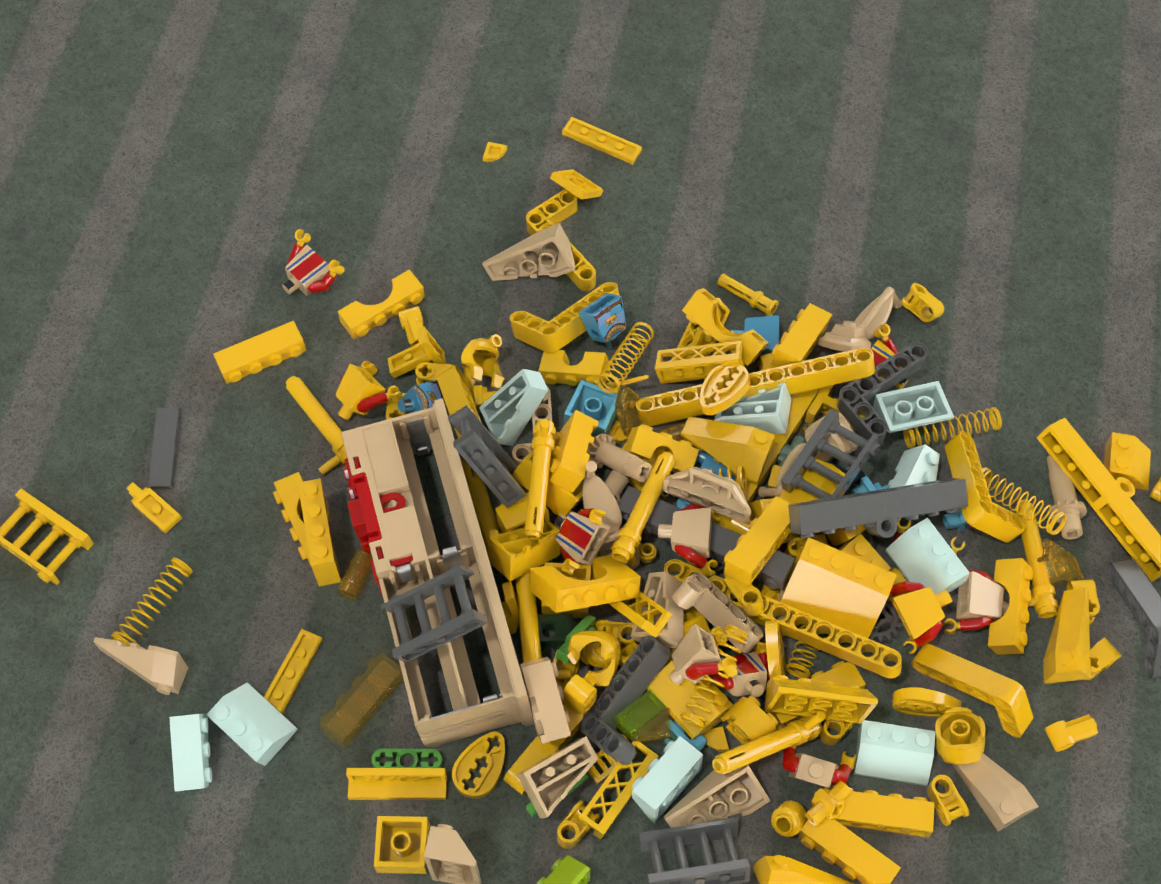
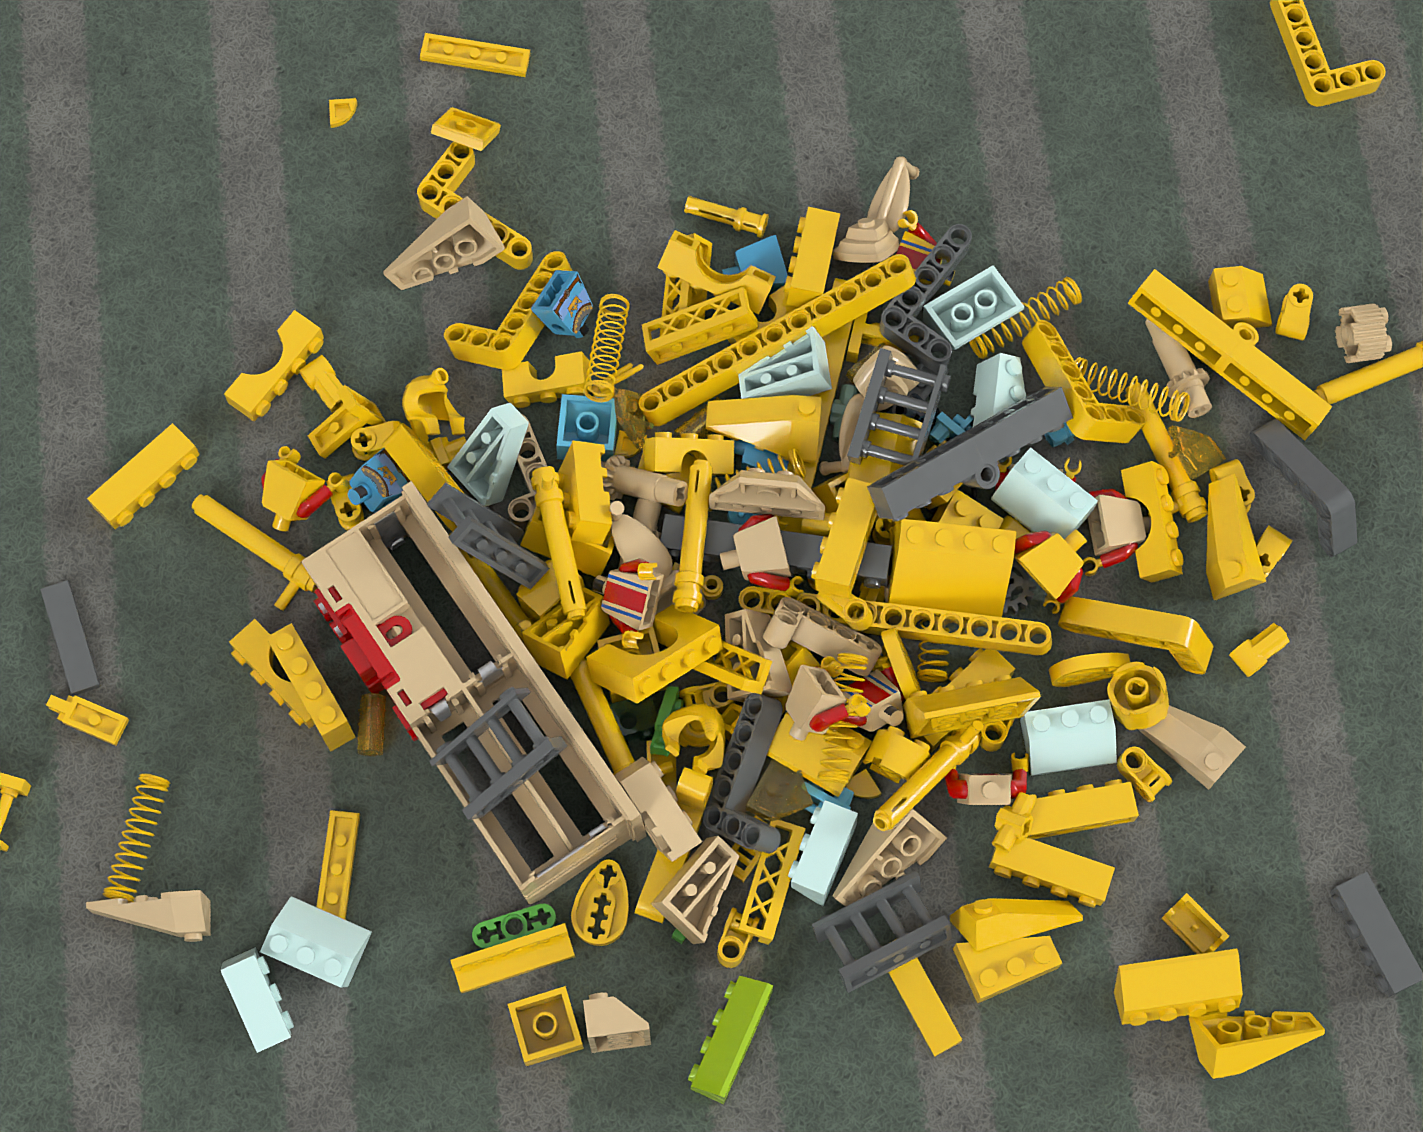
camera: 20 degrees left, 10 degrees up
torso [282,229,344,296] -> none
clear yellow brick [319,652,403,749] -> none
yellow slope [501,581,519,634] -> none
clear neon green tile [614,690,666,738] -> none
yellow piece [700,363,750,415] -> none
yellow tile [767,465,781,488] -> none
yellow head [771,800,807,837] -> none
yellow piece [901,283,944,322] -> none

